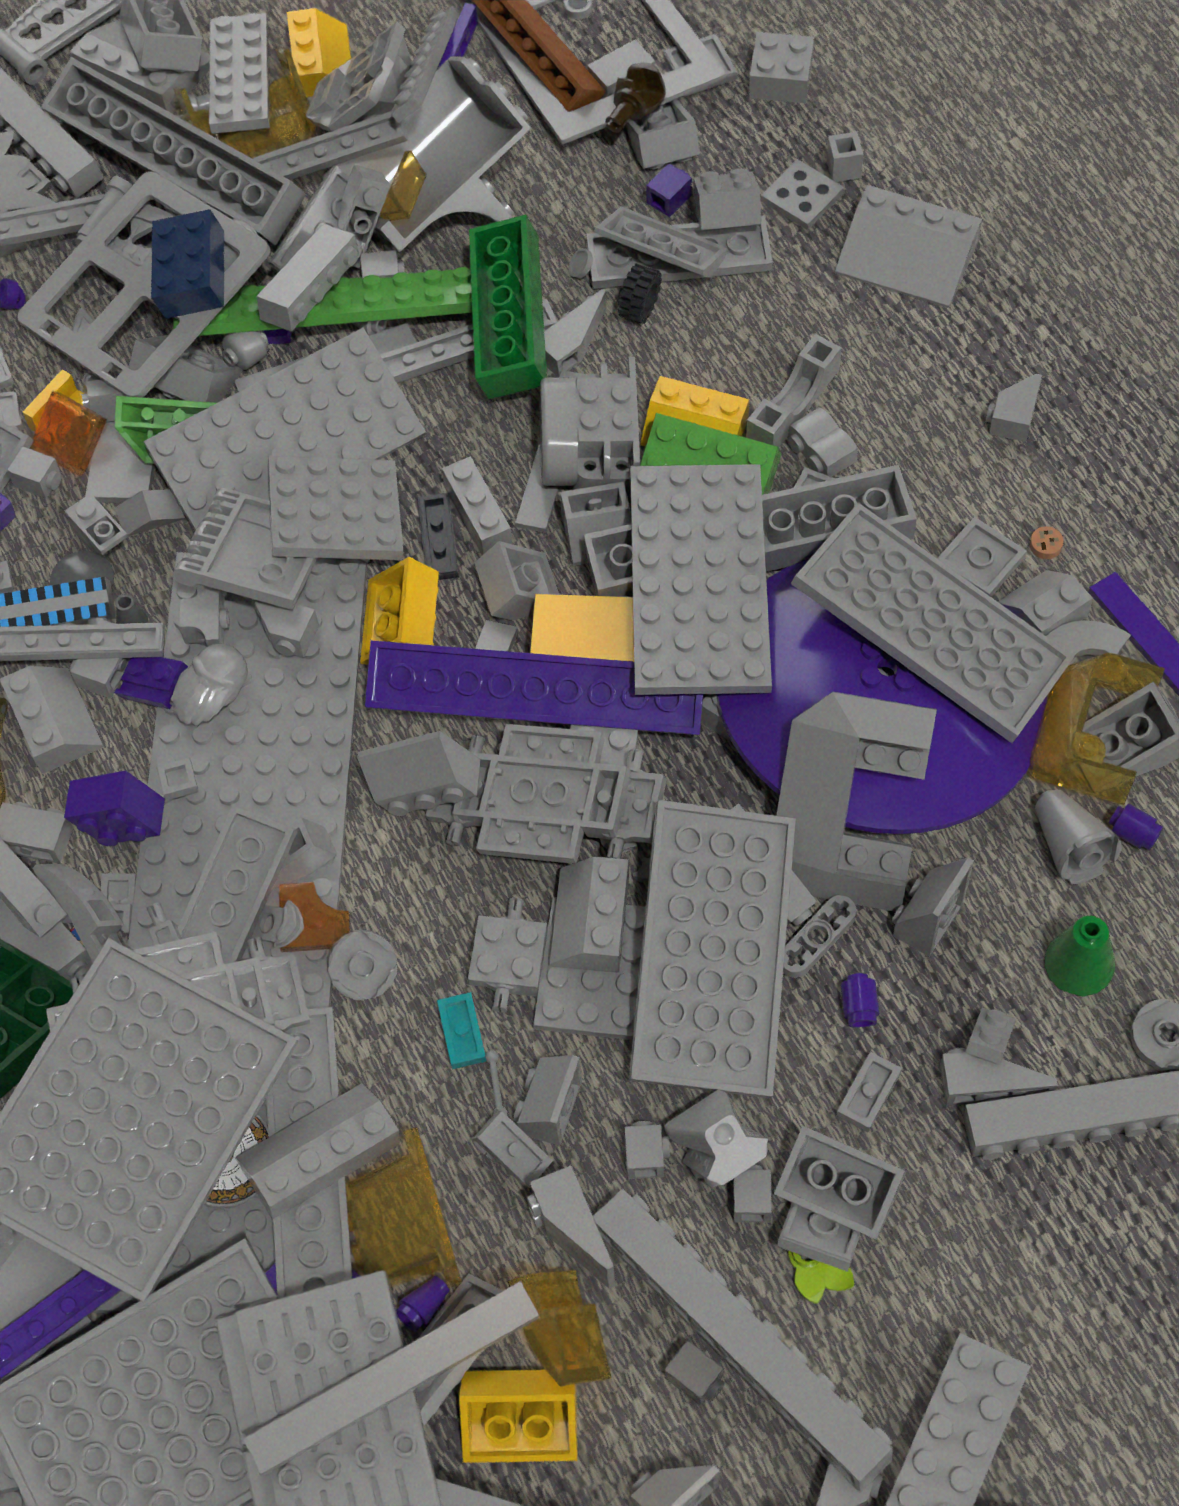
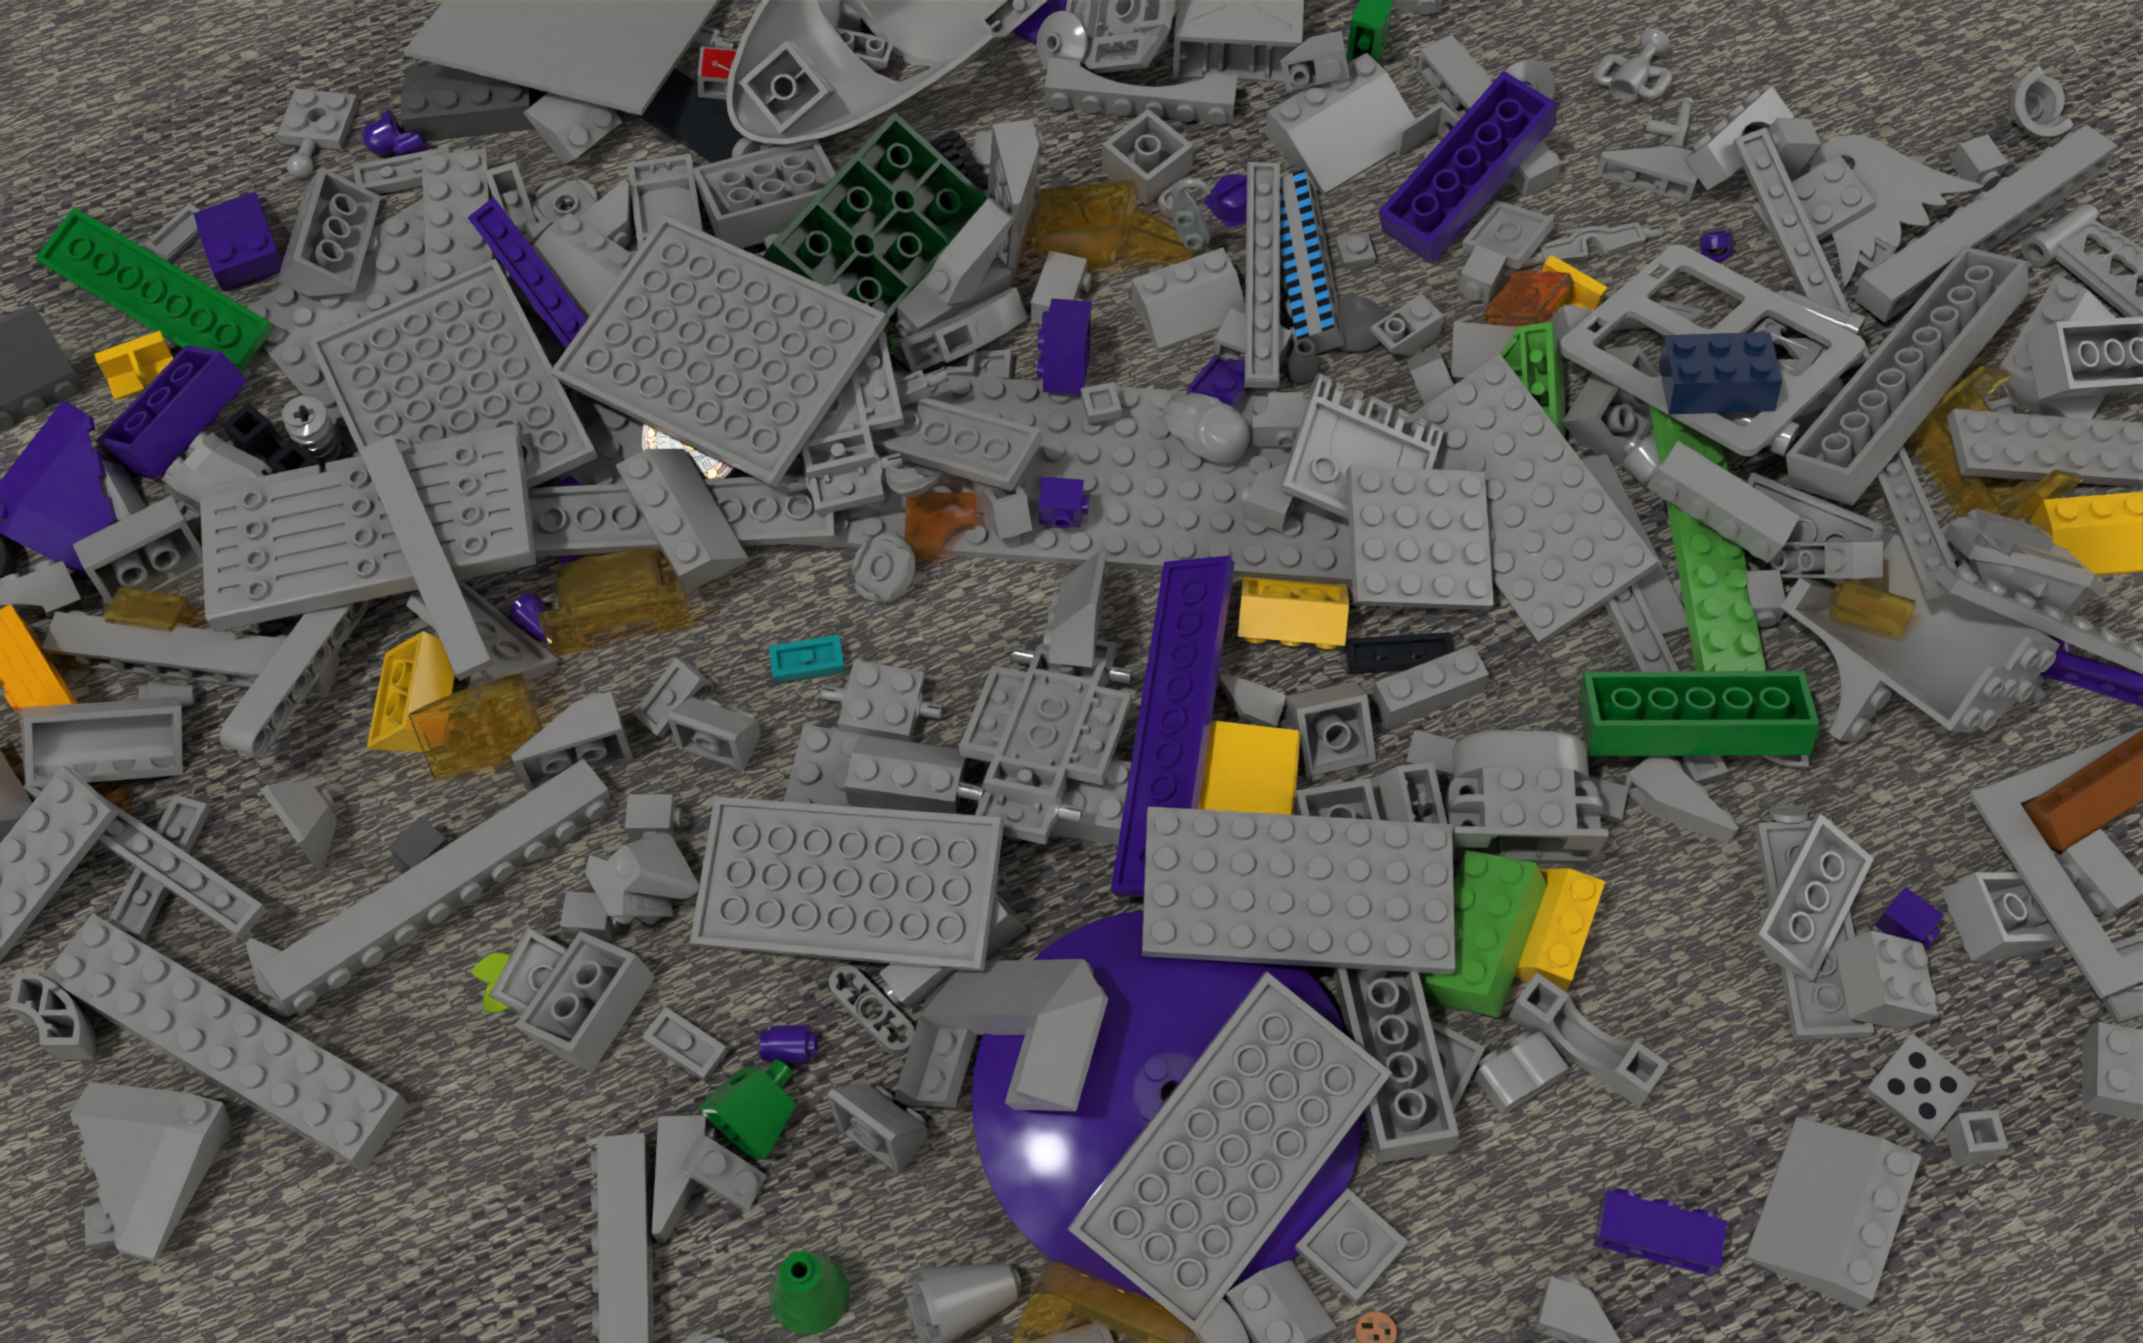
camera: 90 degrees right, 0 degrees up
light grey hinge [485,1050,507,1115] -> none
dark brown piece [605,62,666,133] -> none
black tyre [618,263,662,324] -> none
none -> green torso [697,1059,795,1159]
none -> dark purple brick [1038,476,1090,529]
none -> dark purple brick [1593,1188,1727,1276]

